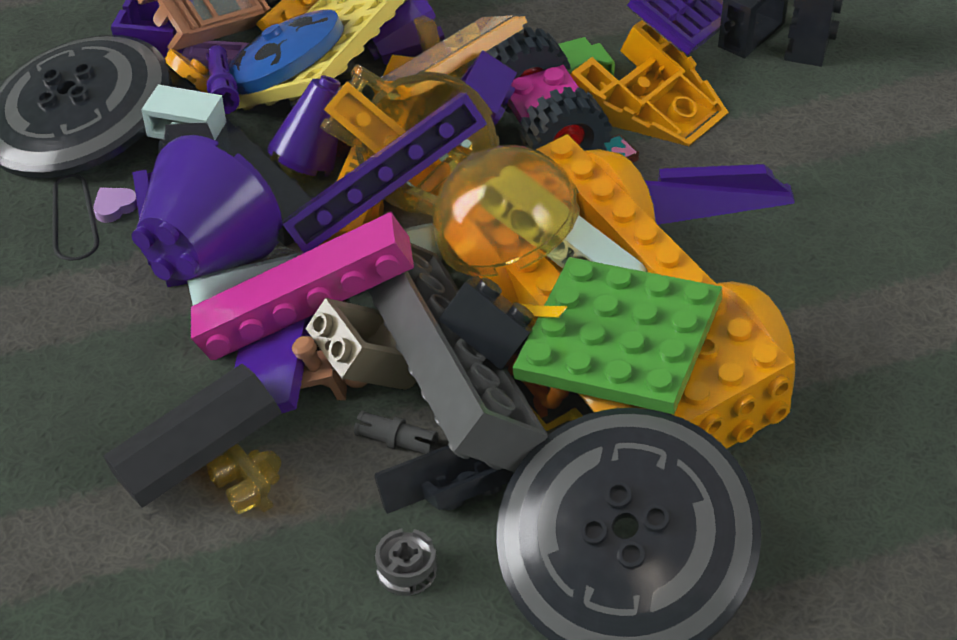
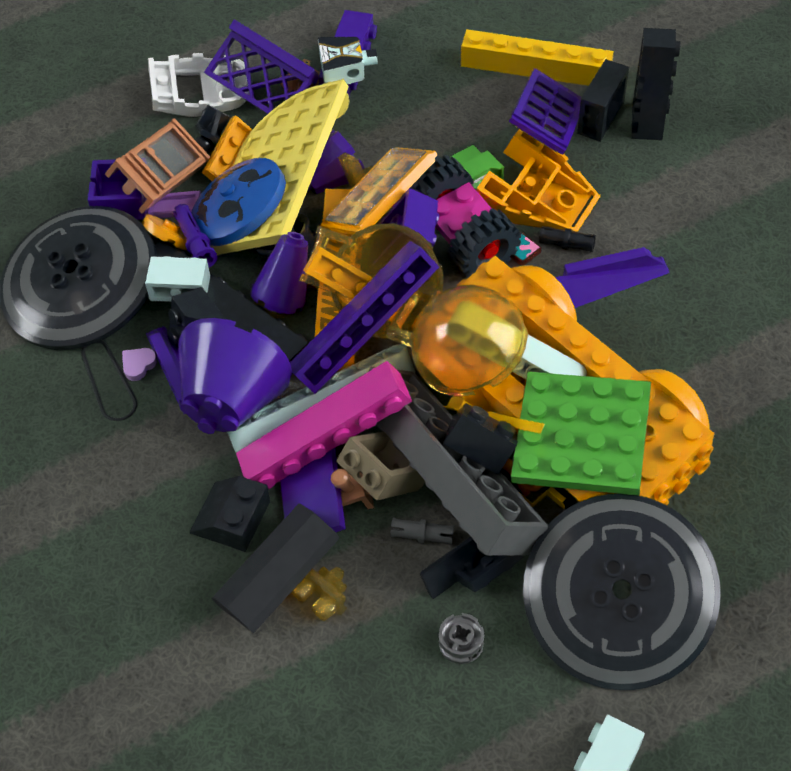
camera: 10 degrees left, 10 degrees up
none -> black slope [190,476,270,552]
none -> black pin [539,226,596,252]

